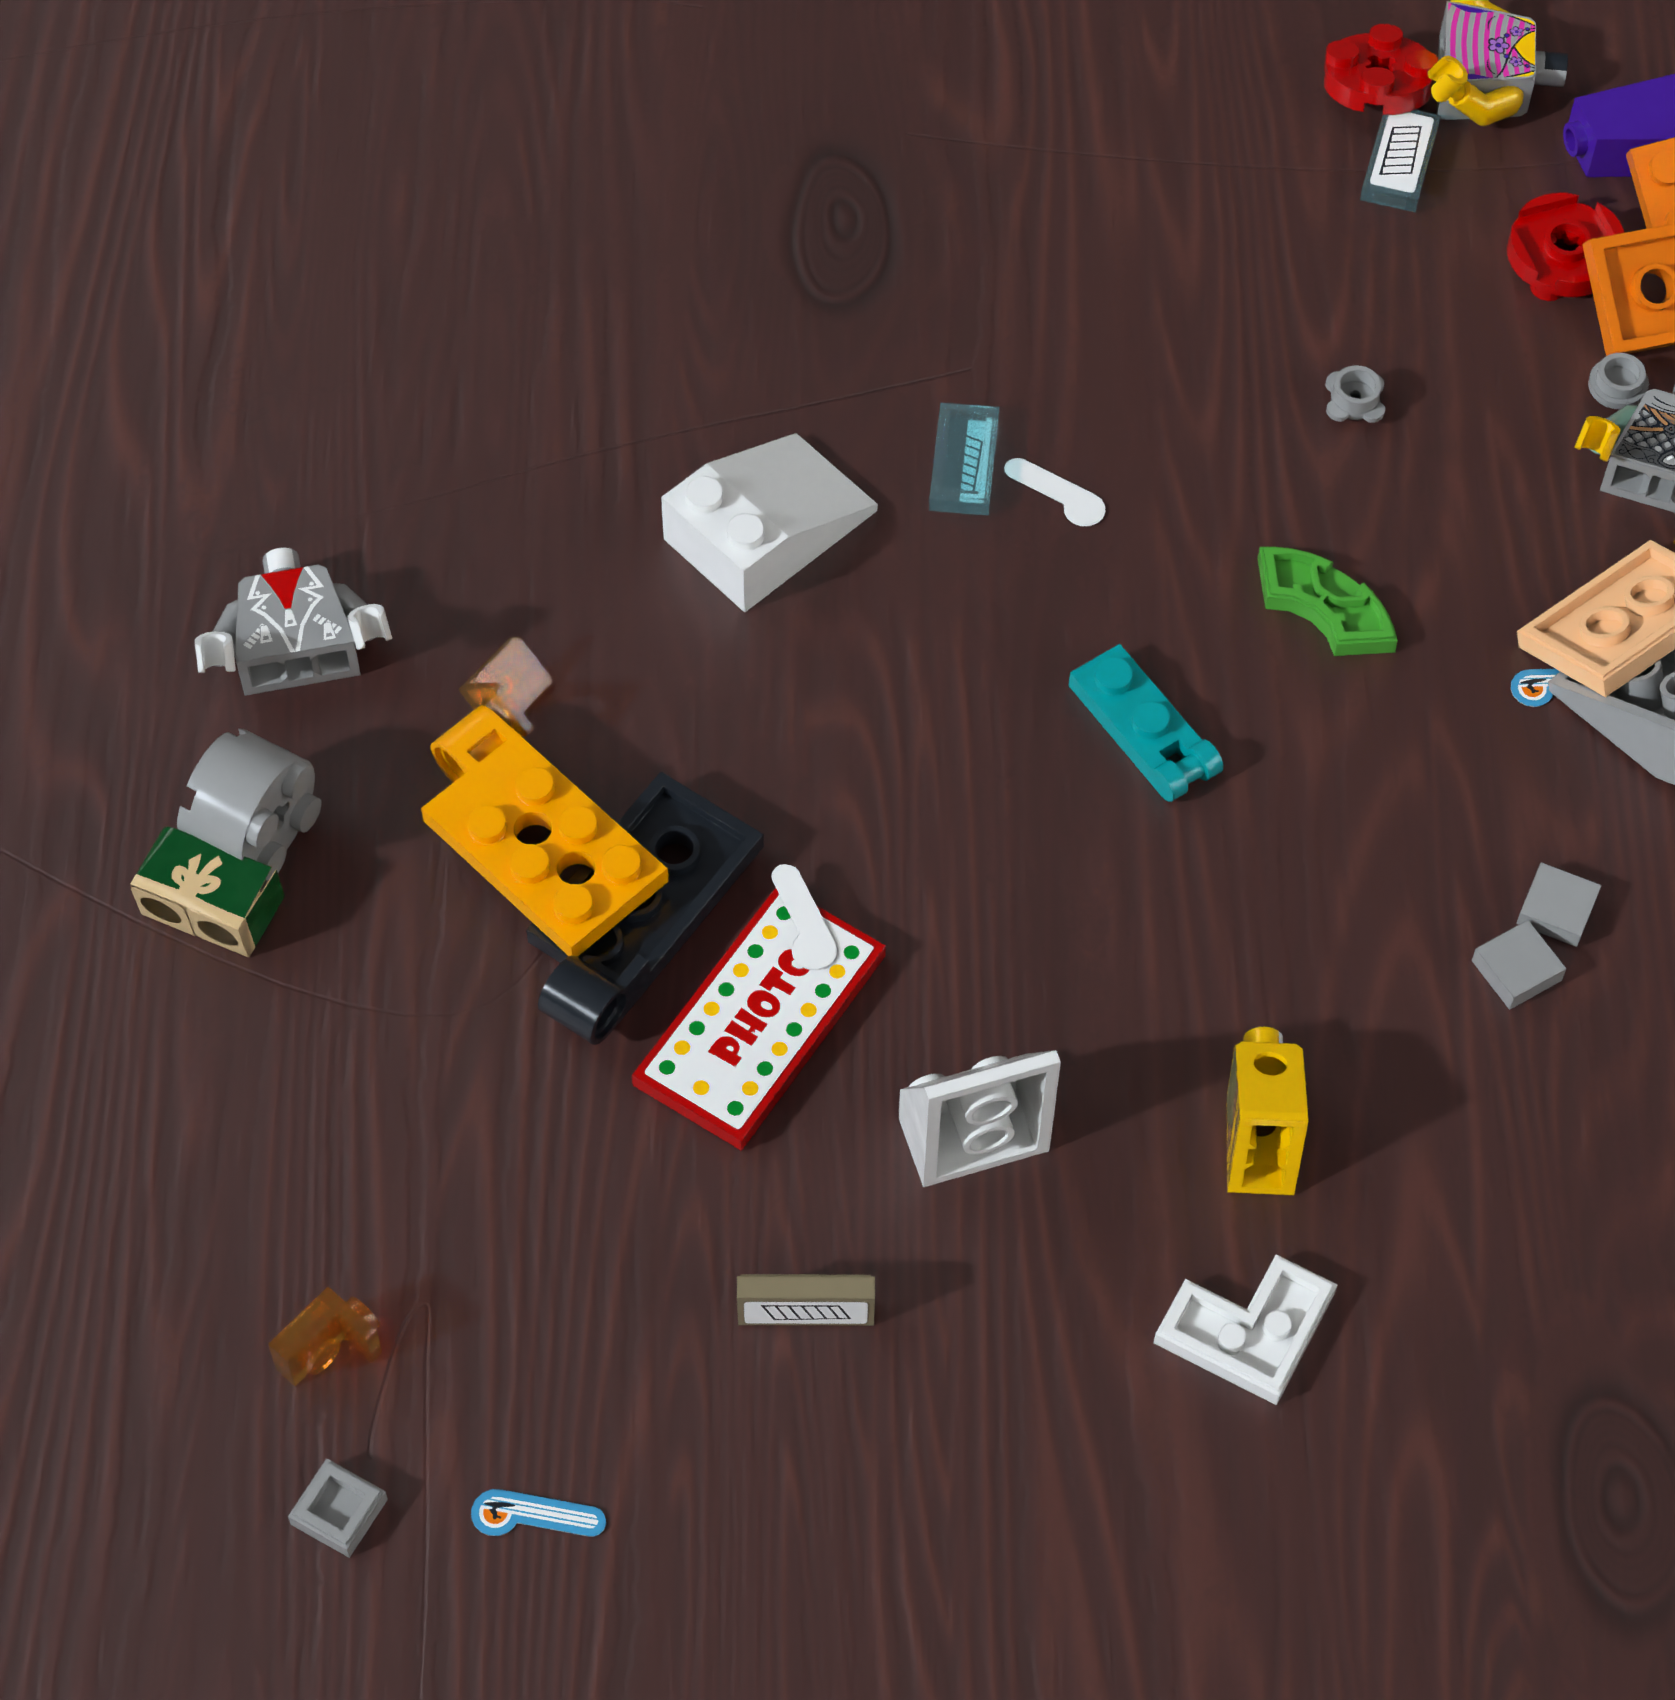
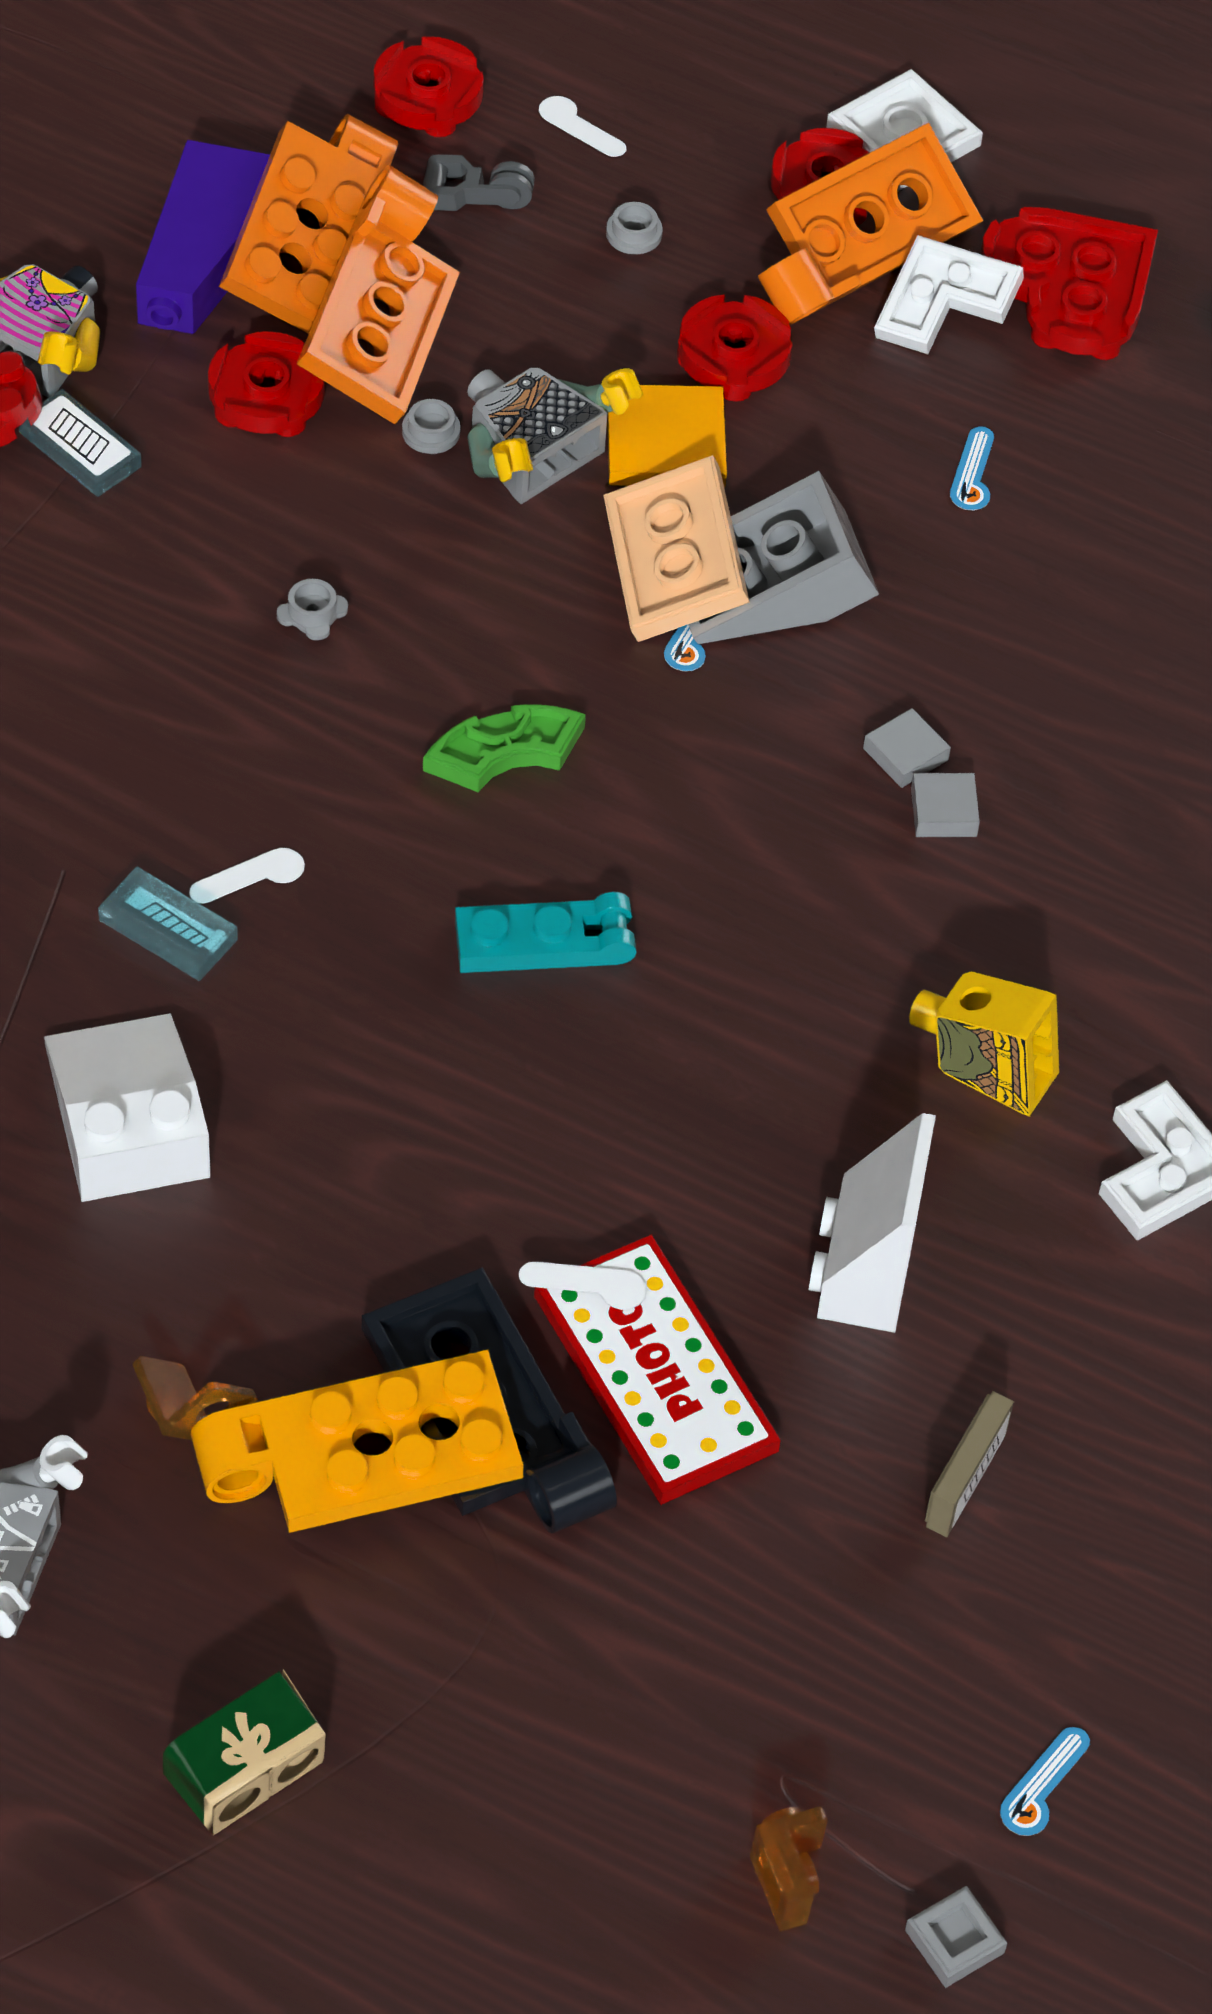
camera: 65 degrees left, 5 degrees down
light grey brick [177,728,322,880] -> none

